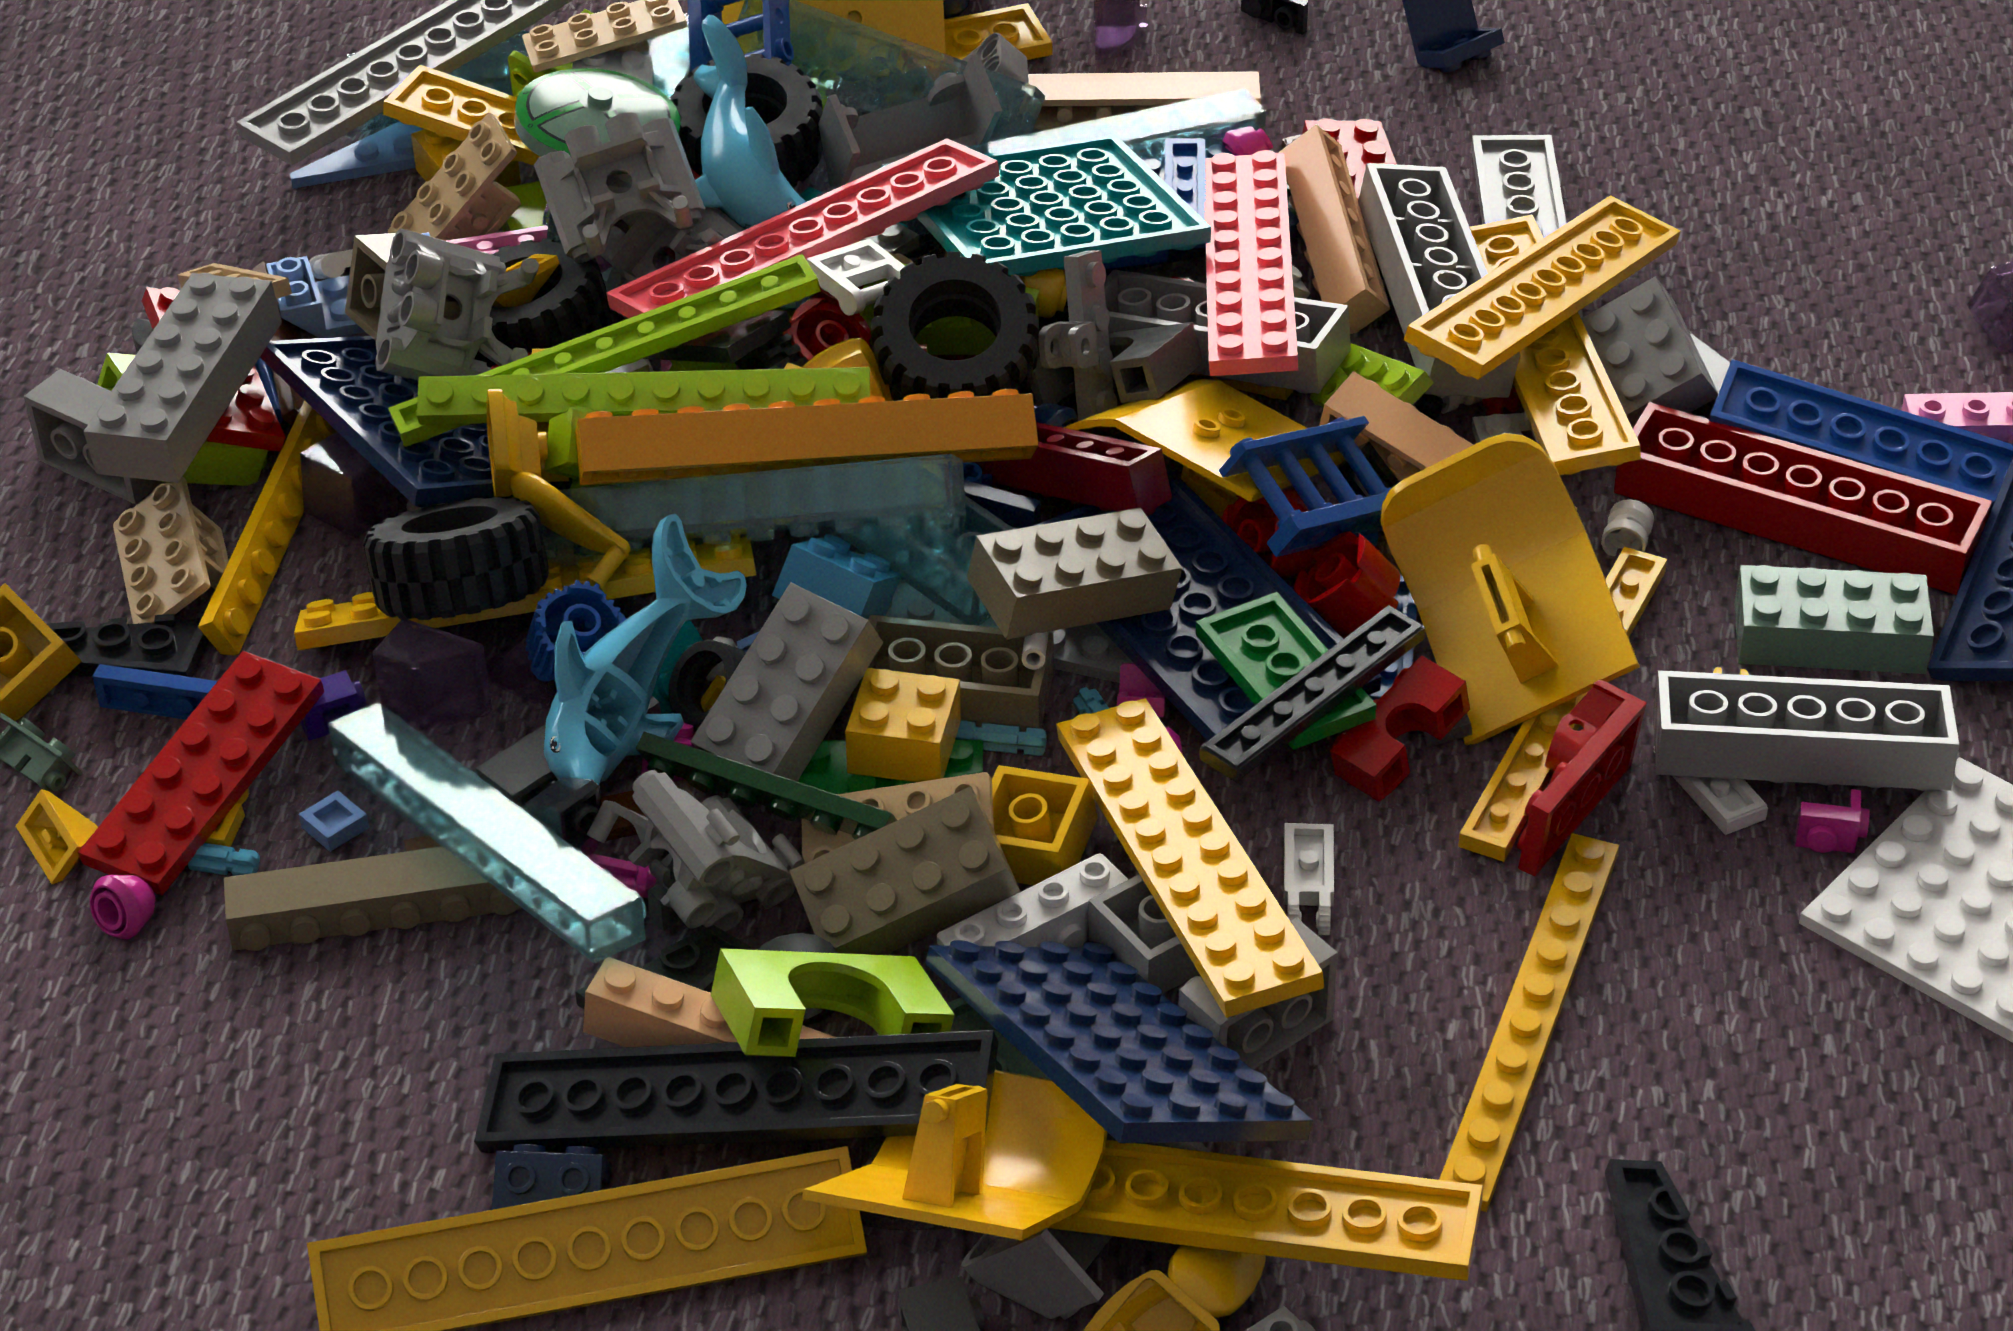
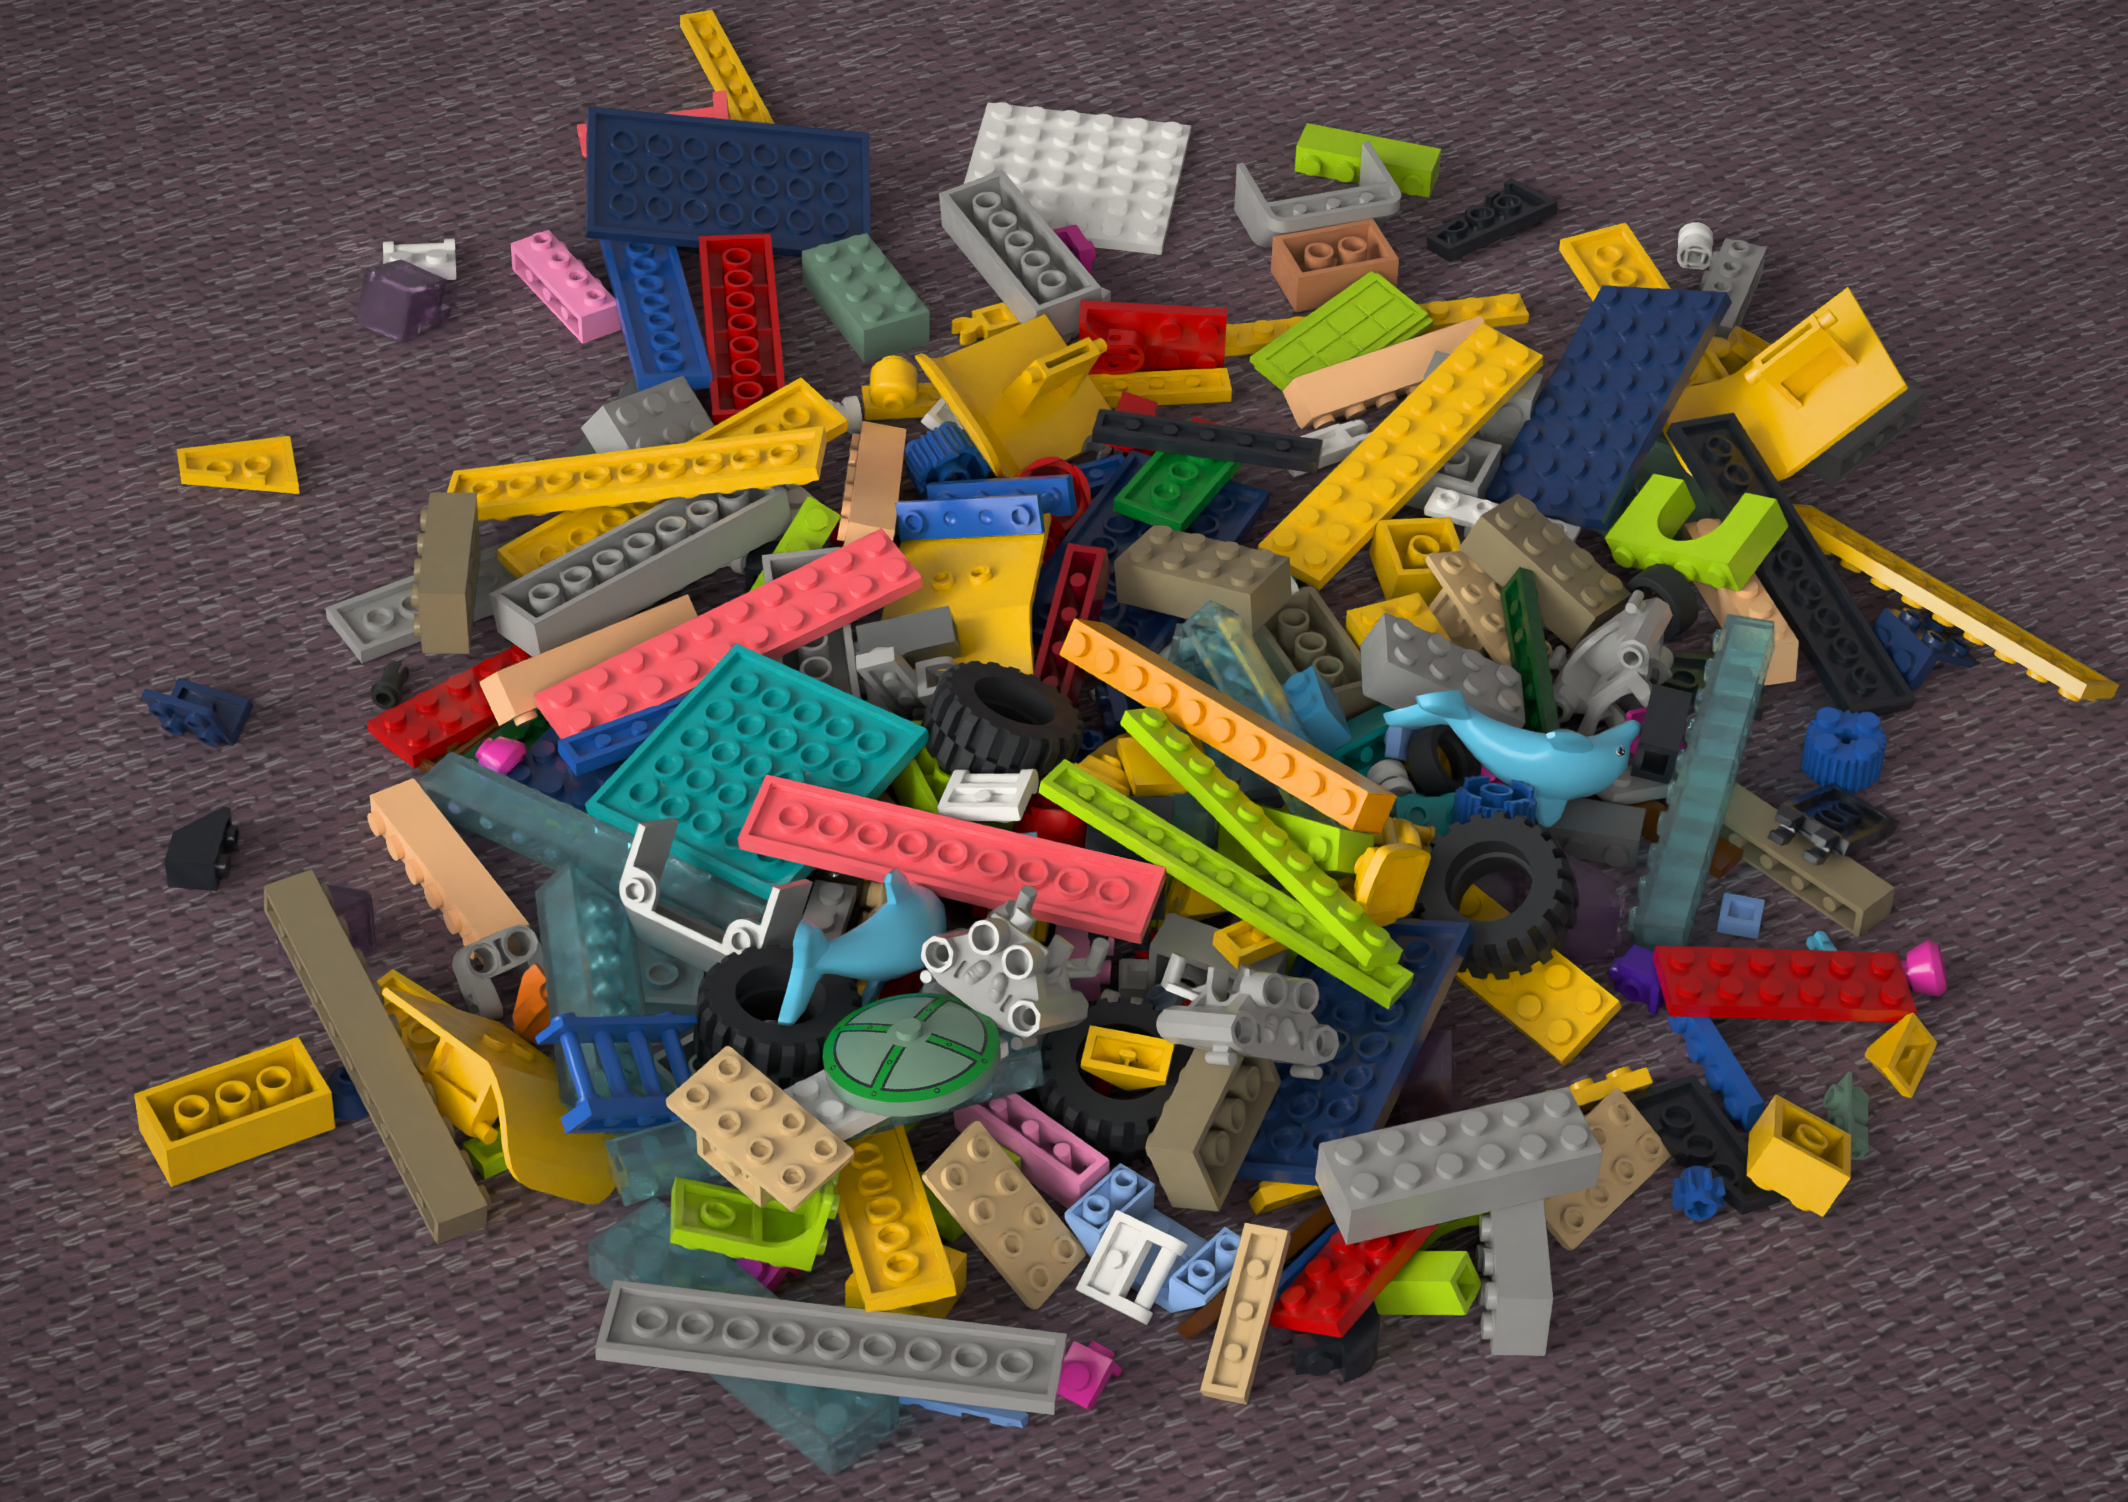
camera: 125 degrees left, 0 degrees up
none -> yellow wing [177,436,299,494]
none -> pearl dark grey pin [371,661,410,709]
none -> dark tan brick [411,492,481,654]
none -> yellow head [869,355,918,413]
none -> dark pink bracket [1058,1341,1123,1411]
none -> light grey windscreen [1234,142,1401,247]
none -> lime piece [1250,271,1434,391]
none -> nougat brick [1271,218,1399,312]
none -> light nougat brick [1282,316,1485,431]
none -> lime brick [1295,123,1441,198]
none -> blue gear [1671,1166,1726,1221]
none -> black tile [1767,783,1900,866]
none -> blue brick [1801,707,1887,793]

